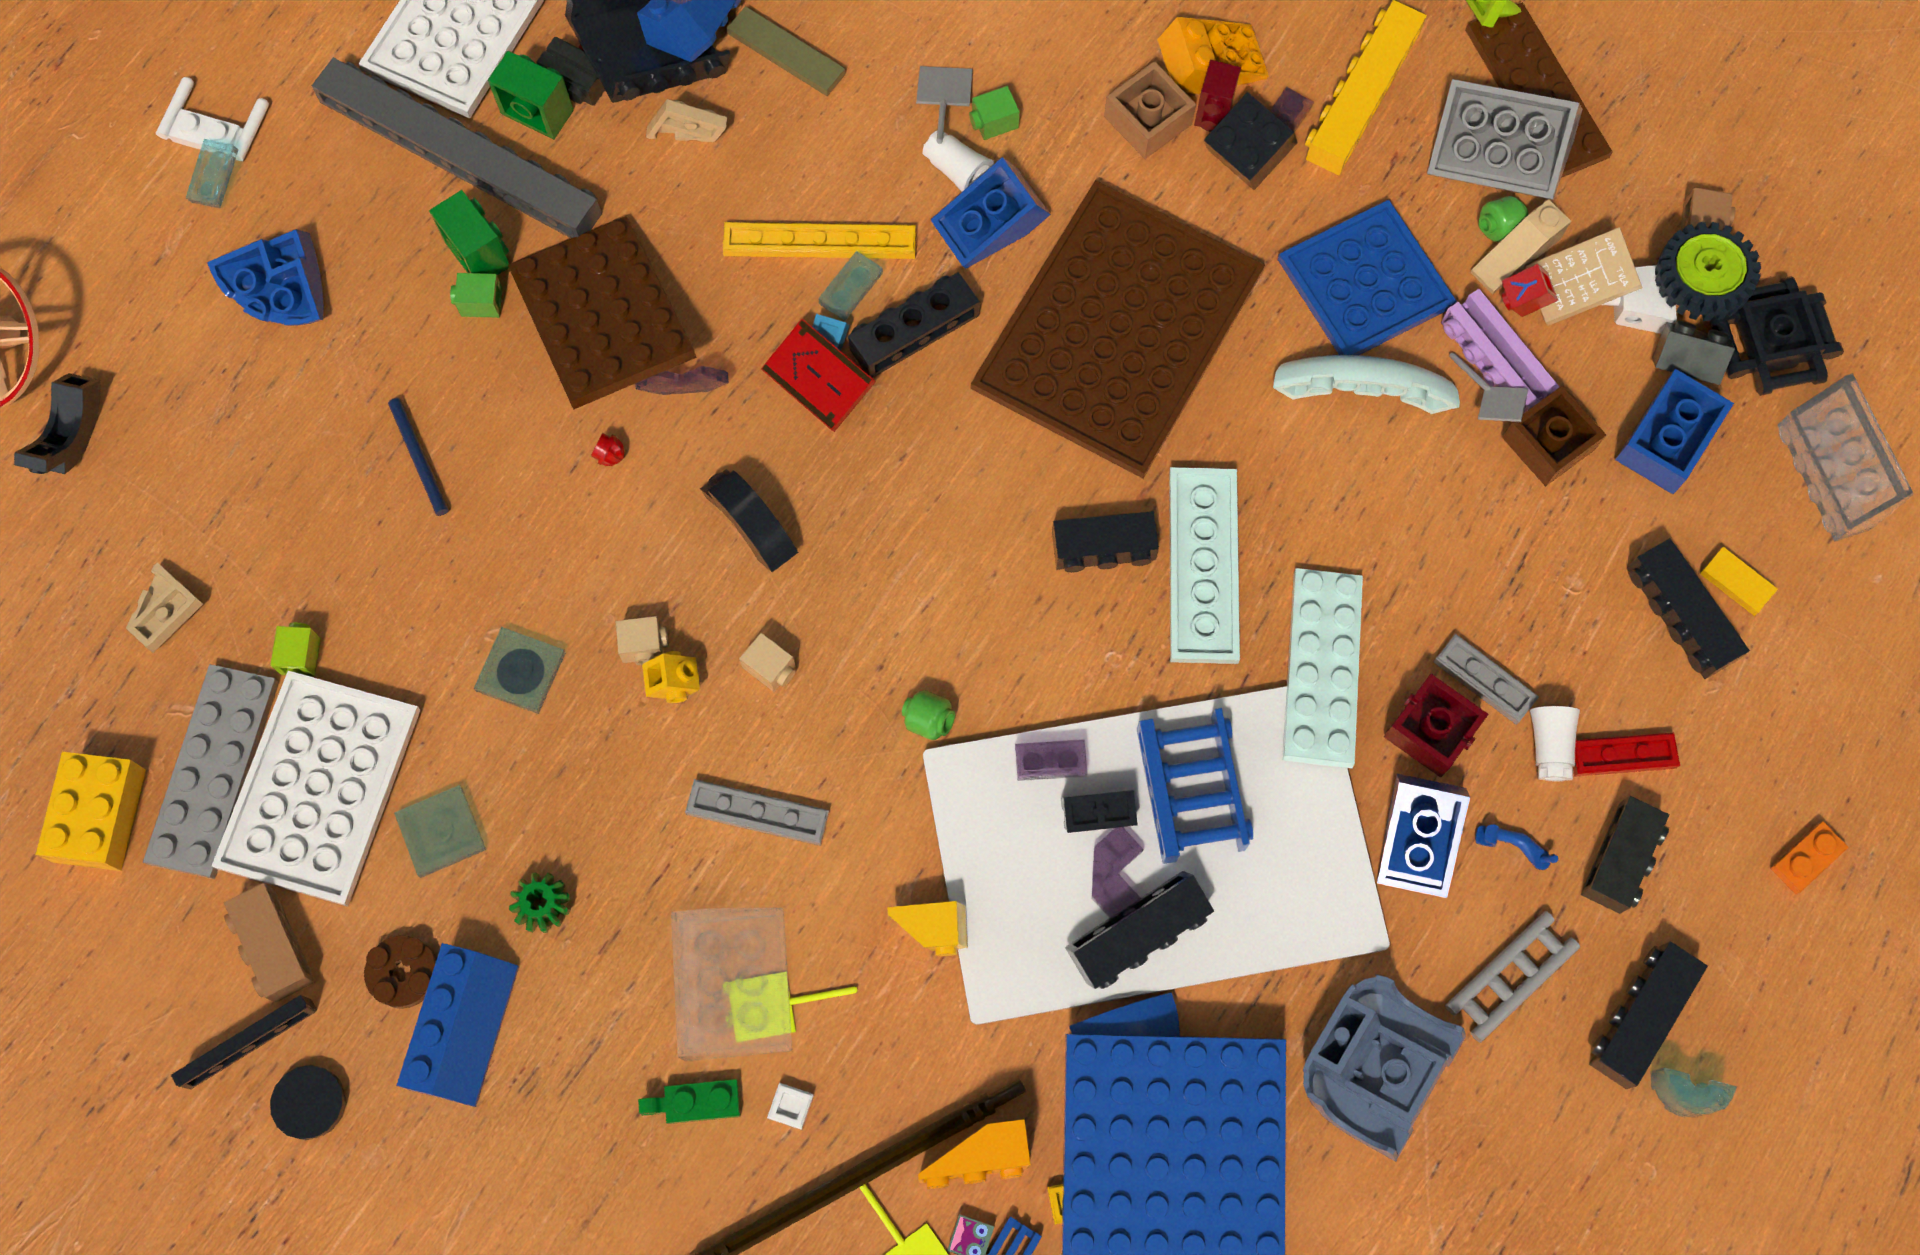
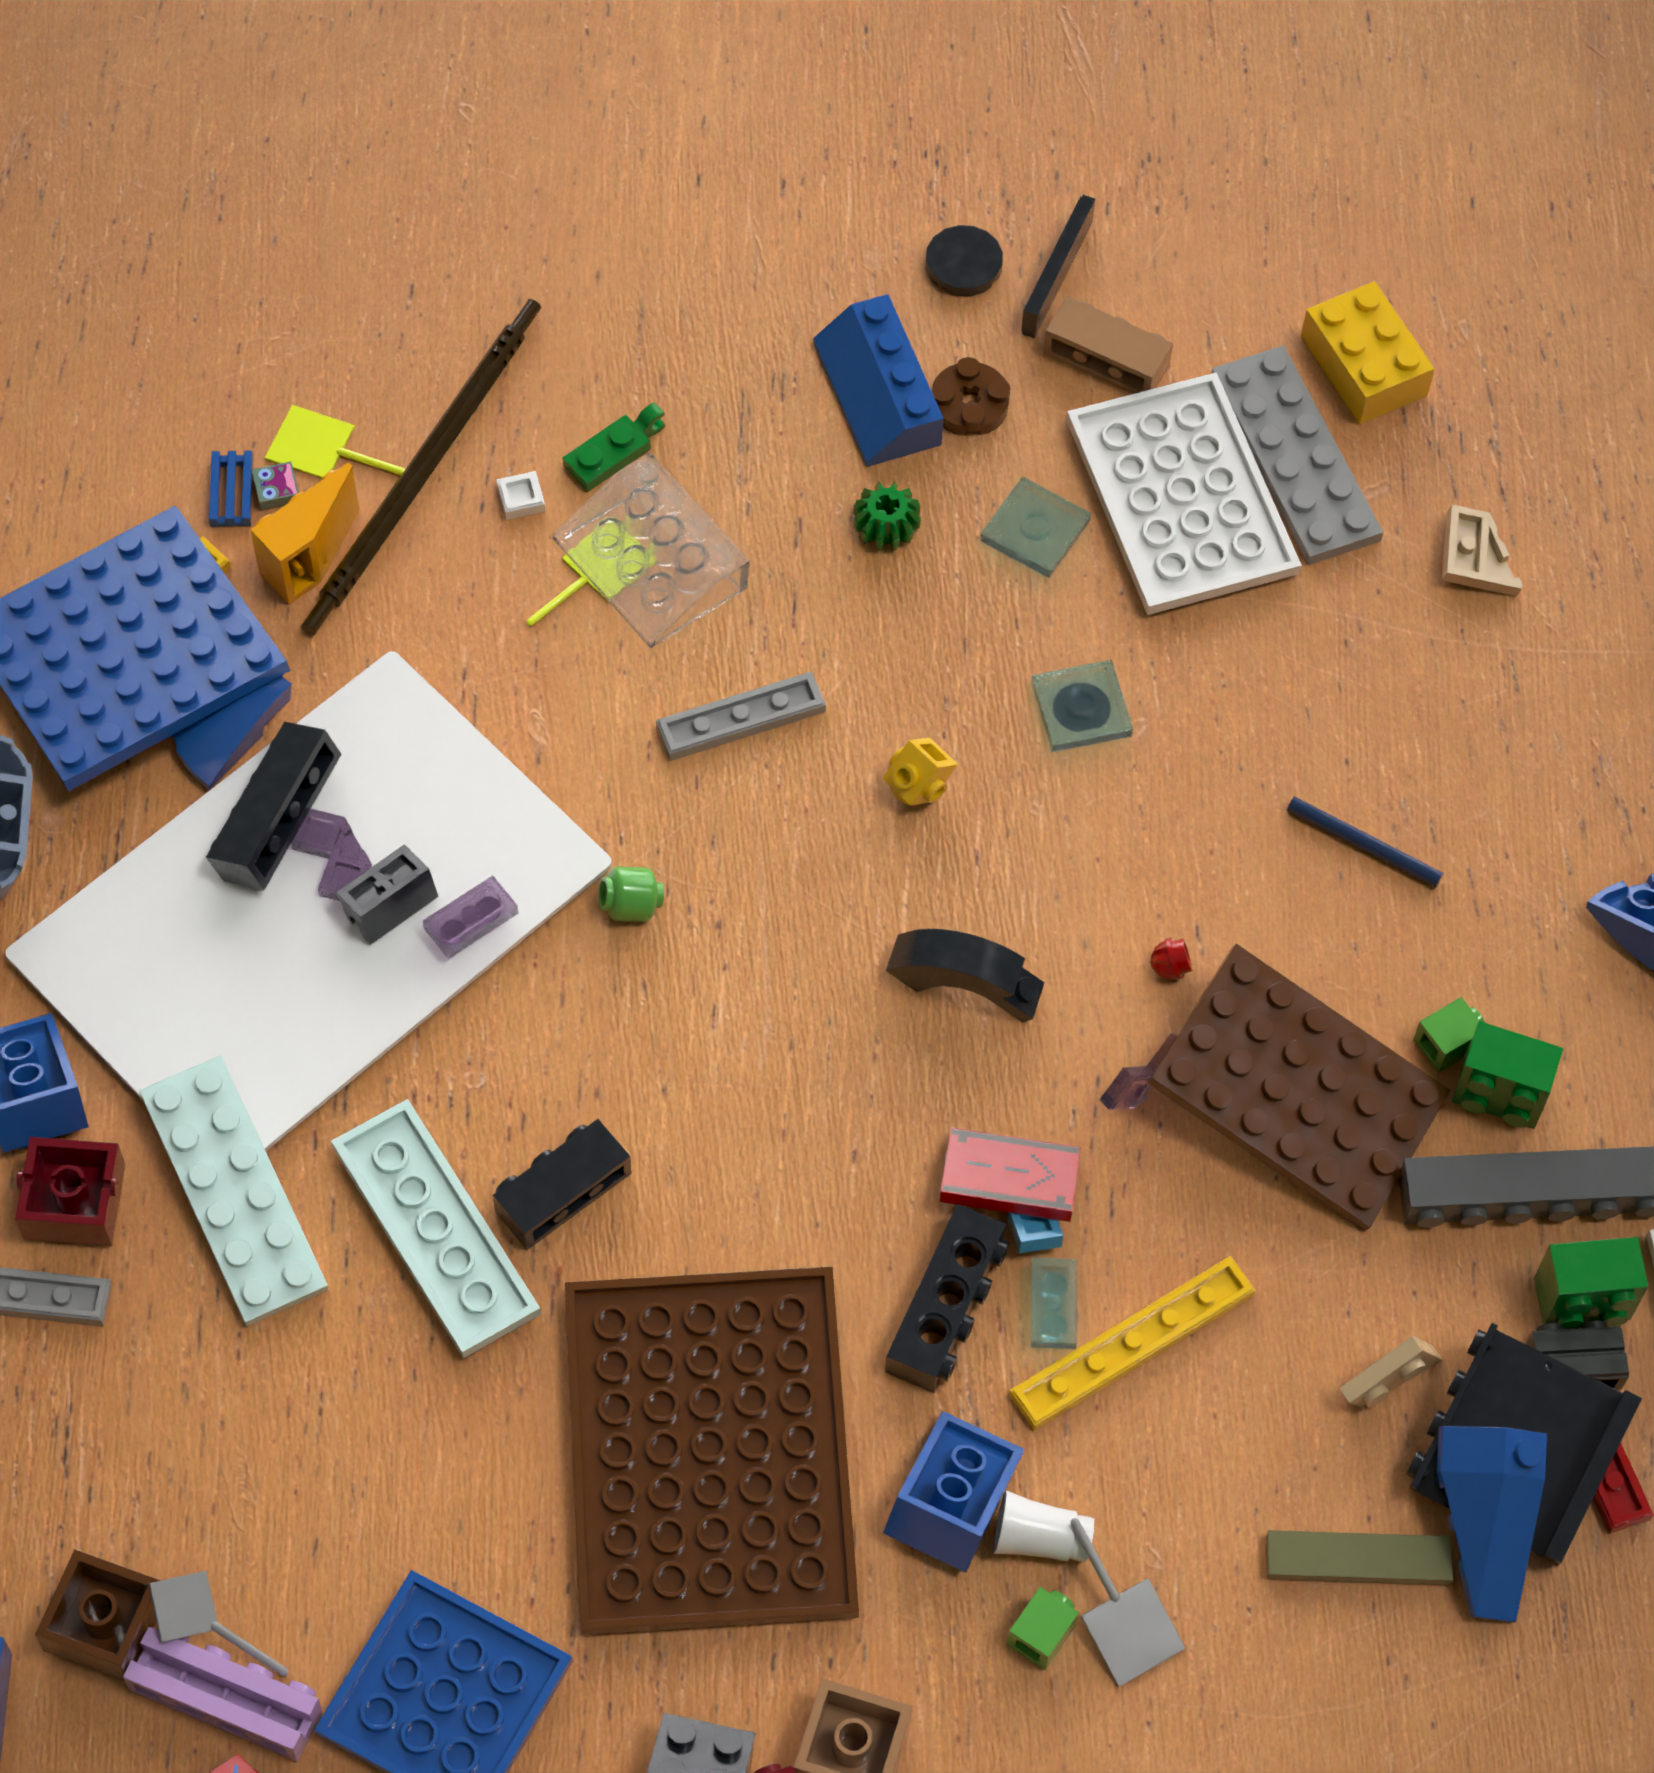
camera: 145 degrees right, 10 degrees down
lime brick [270,622,321,677] -> none
tan brick [615,616,669,665] -> none
tan brick [739,633,796,692] -> none
yellow slope [887,901,968,956] -> none
blue fence [1137,708,1253,864] -> none
light aqua brick [1273,355,1460,414] -> none

